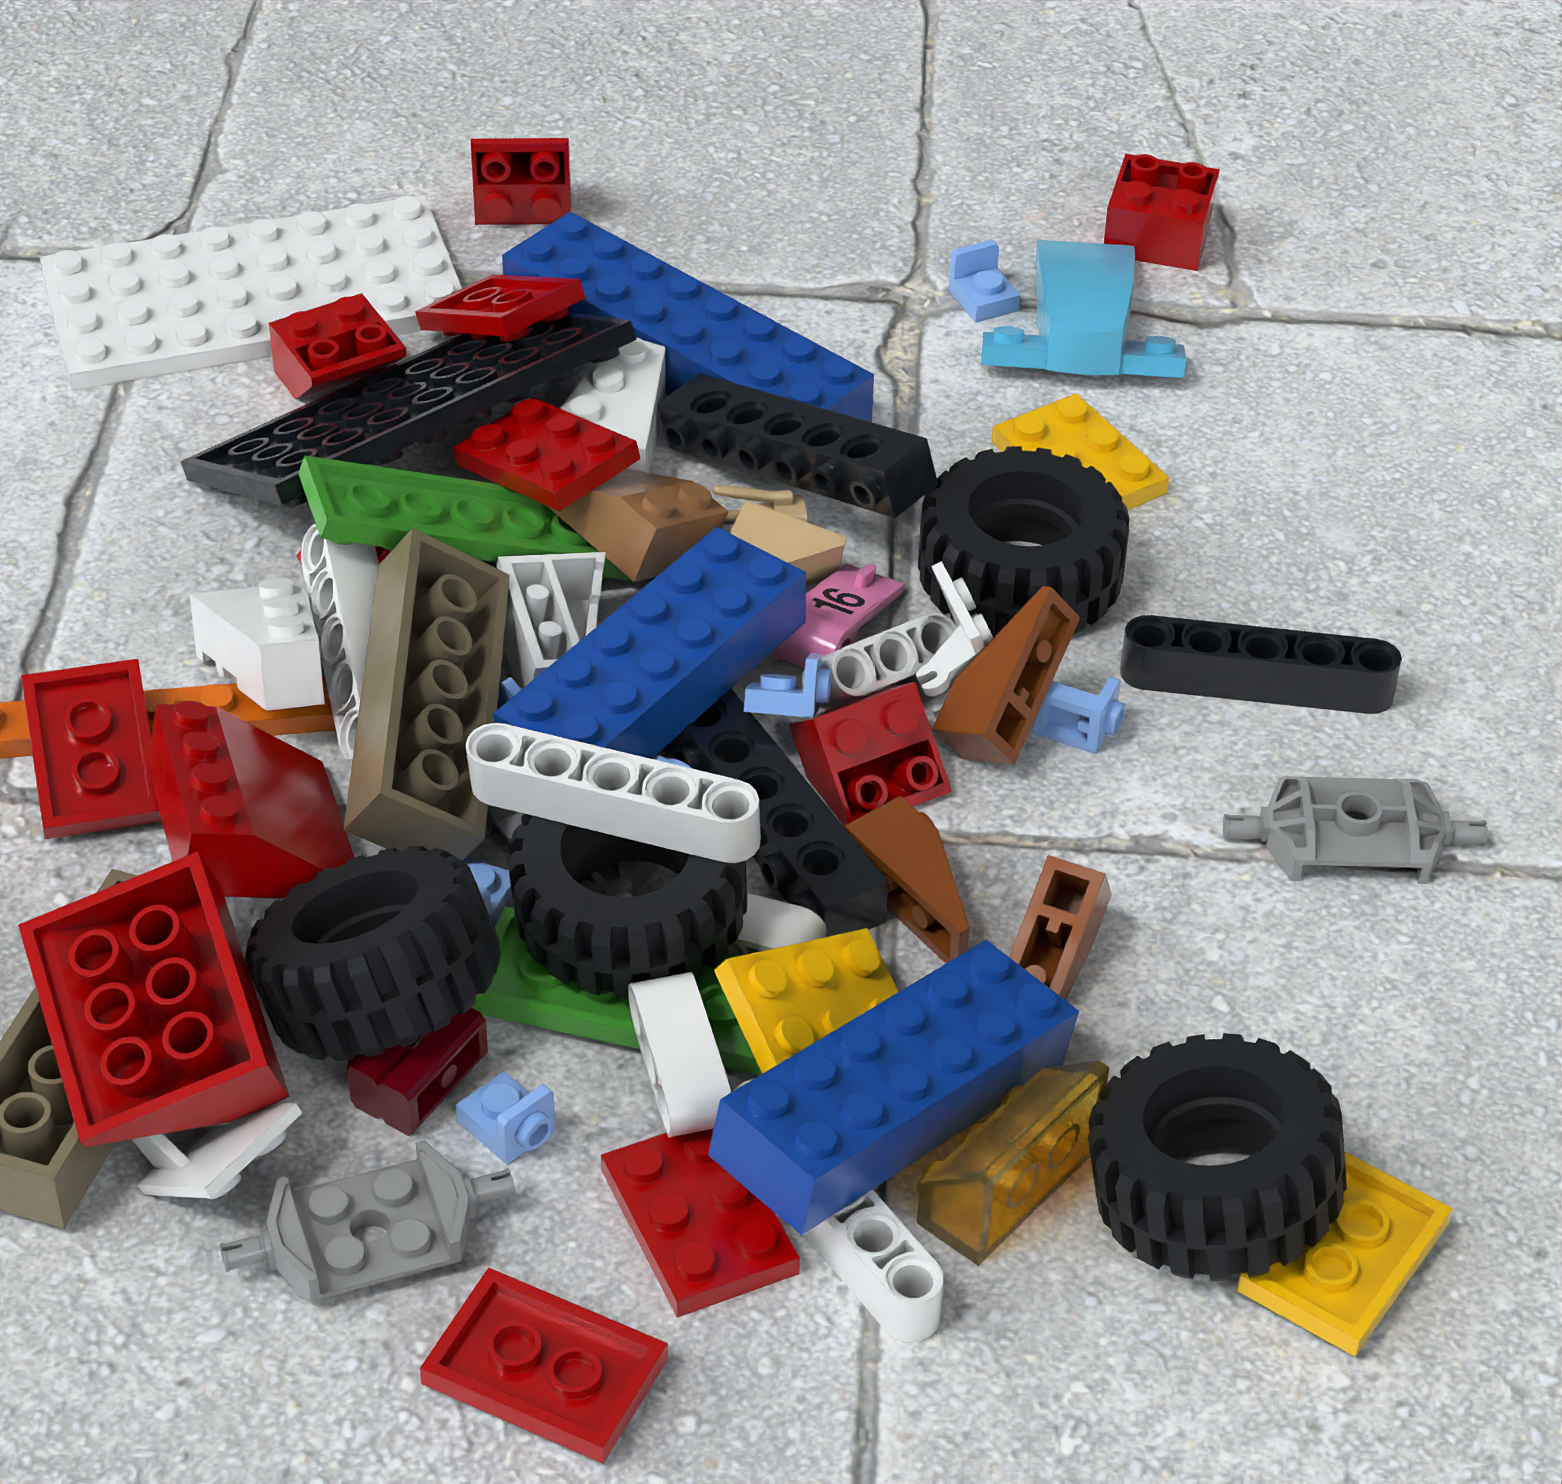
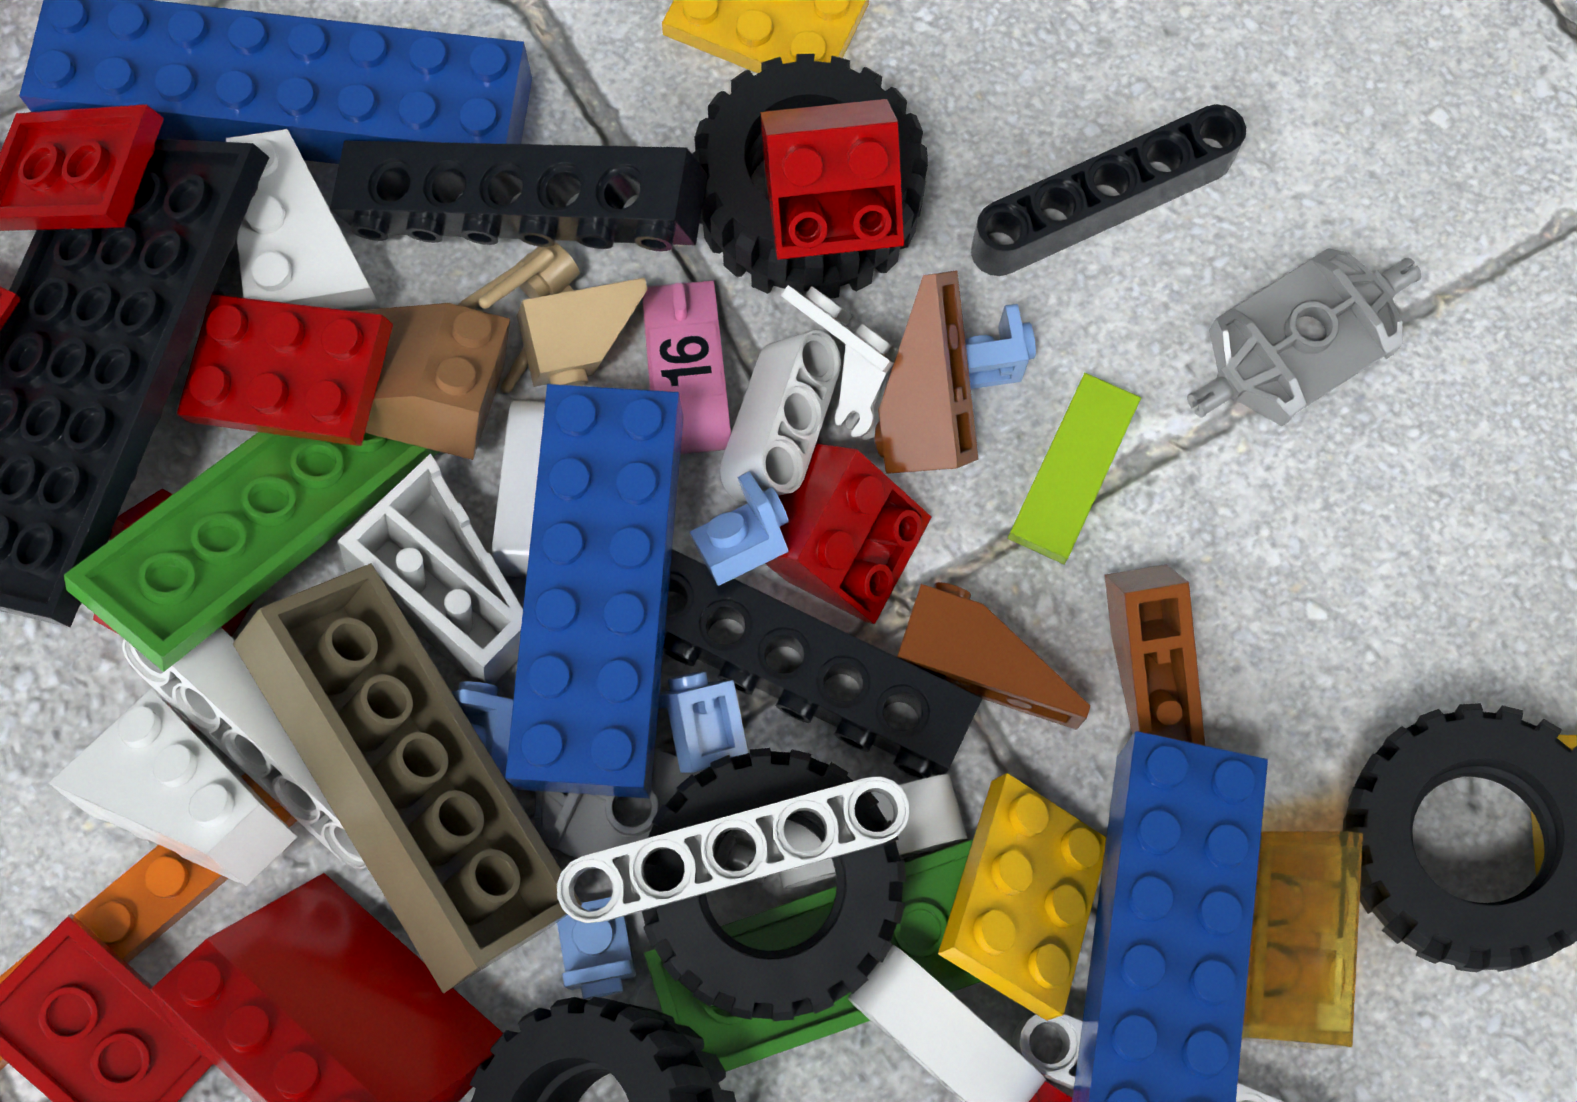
camera: 35 degrees left, 30 degrees up
none -> red slope [760,99,904,260]
none -> lime tile [1007,373,1141,565]

